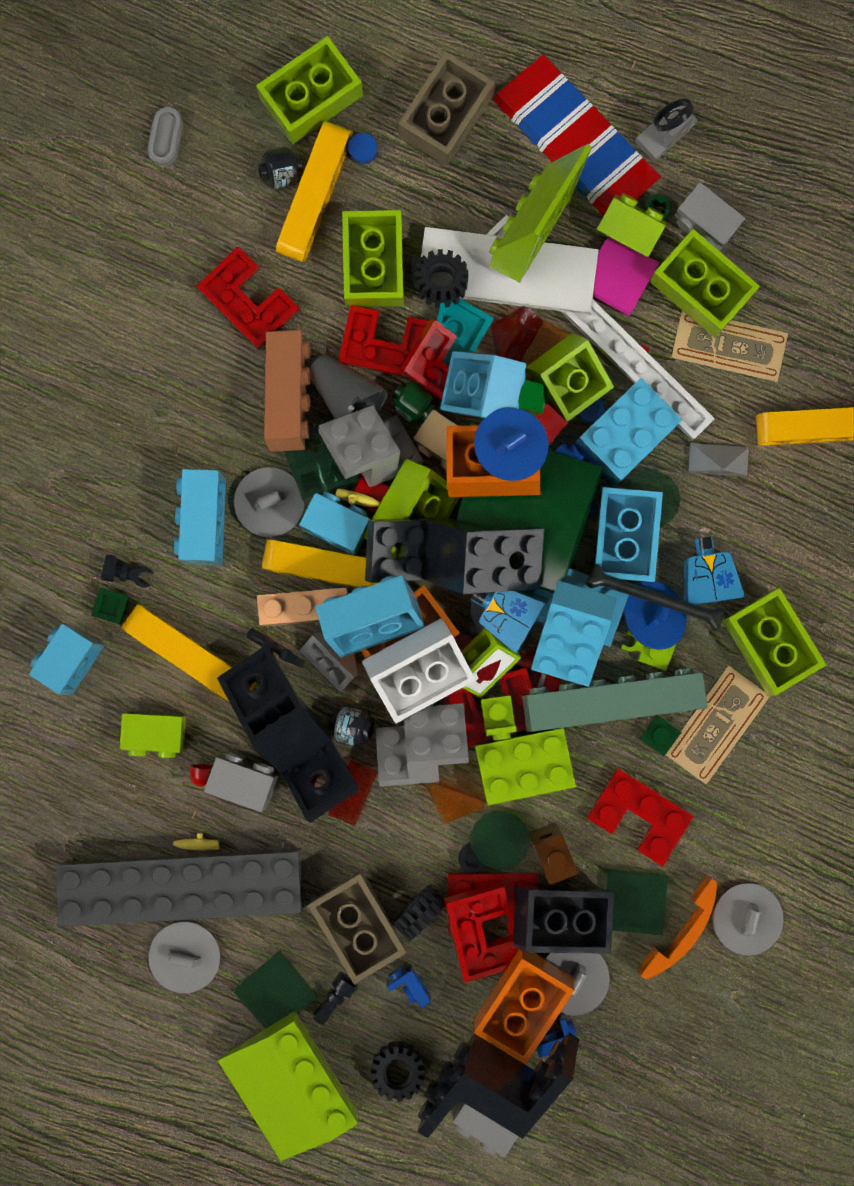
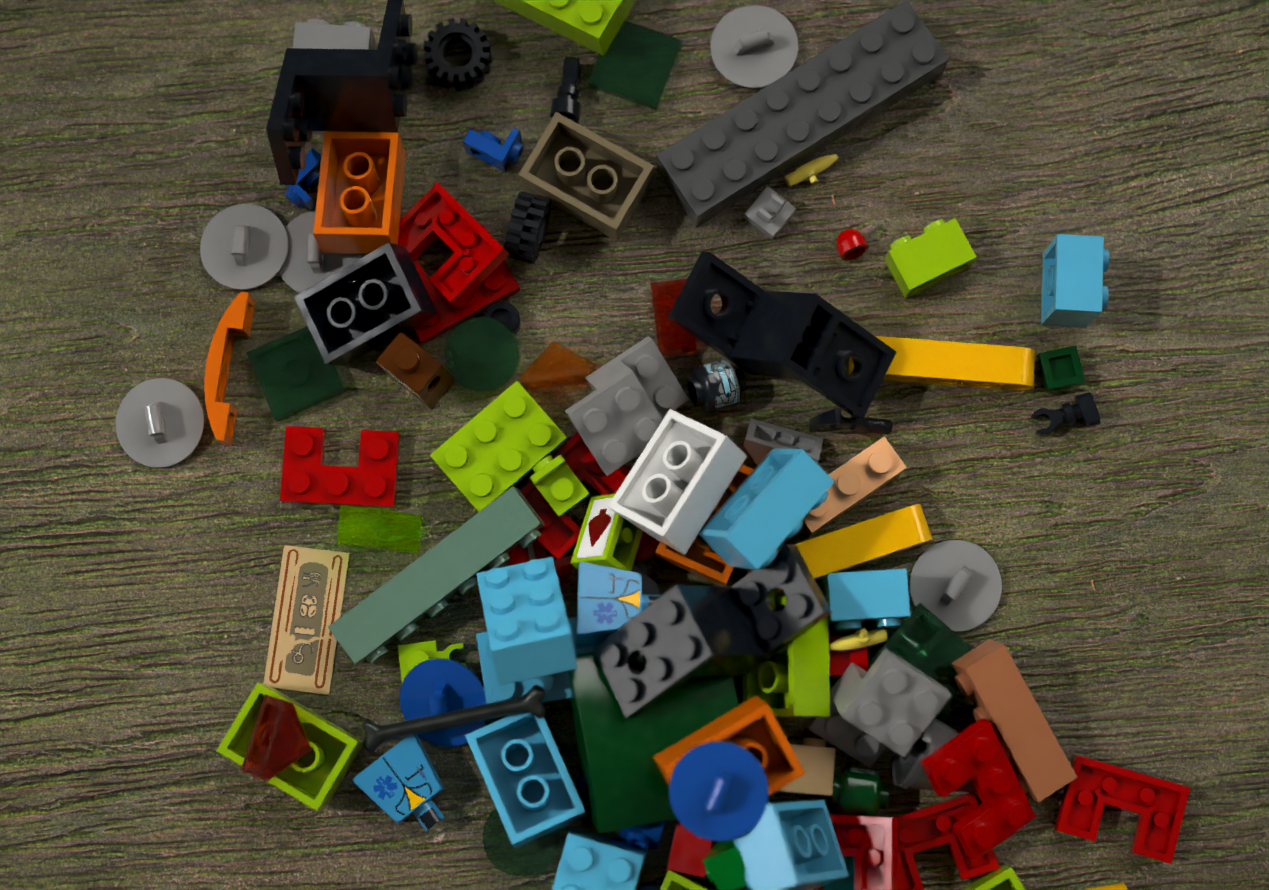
camera: 155 degrees right, 5 degrees down
medium azure brick [174,469,226,566] -> none
light grey brick [204,752,279,812] -> none
dark green plate [639,715,682,756] -> none
none -> light grey shield [200,204,289,290]
none -> clear red slope [240,694,312,781]
none -> clear neon green slope [336,505,422,554]
none -> light grey tile [743,186,796,240]
none -> red plate [920,718,1036,861]

